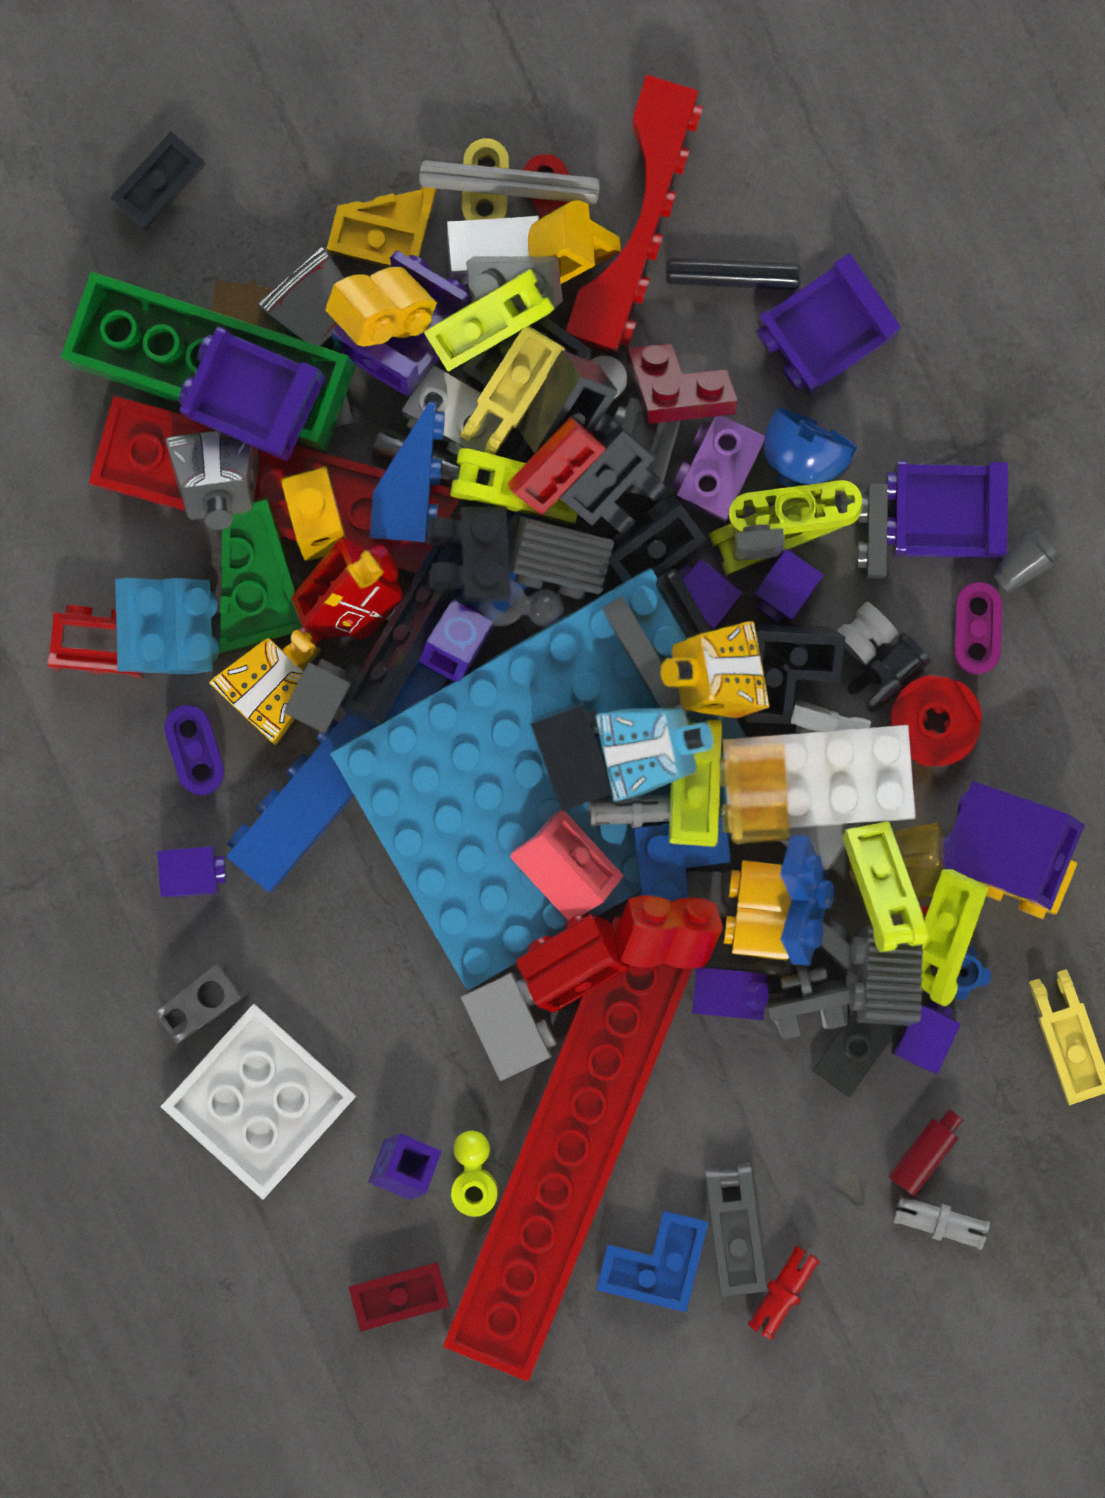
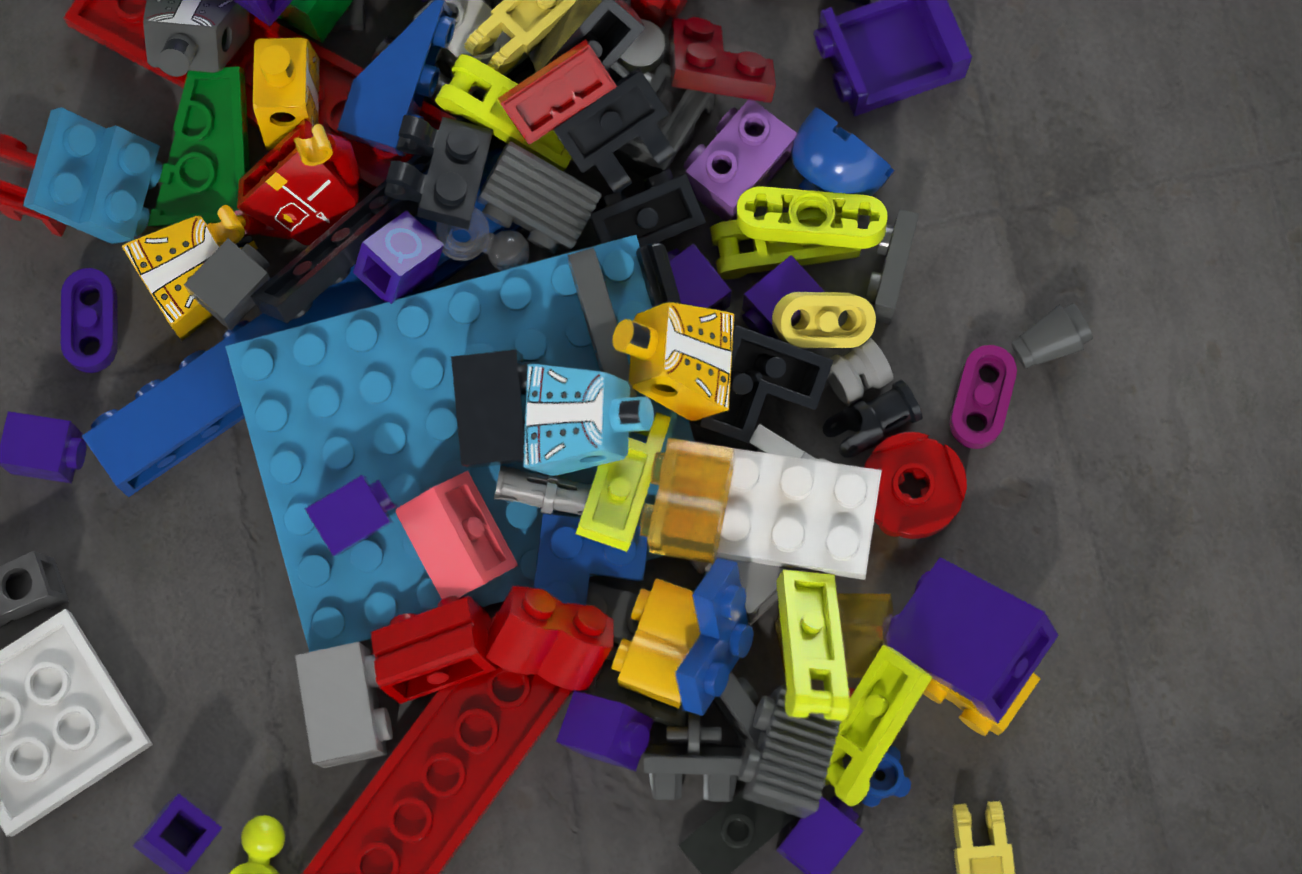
camera: 10 degrees right, 10 degrees down
dark grey plate [733,525,784,561] -> none
dark purple panel [886,461,1008,559] -> none
none -> dark purple brick [305,475,395,556]
none -> light yellow plate [772,292,876,348]

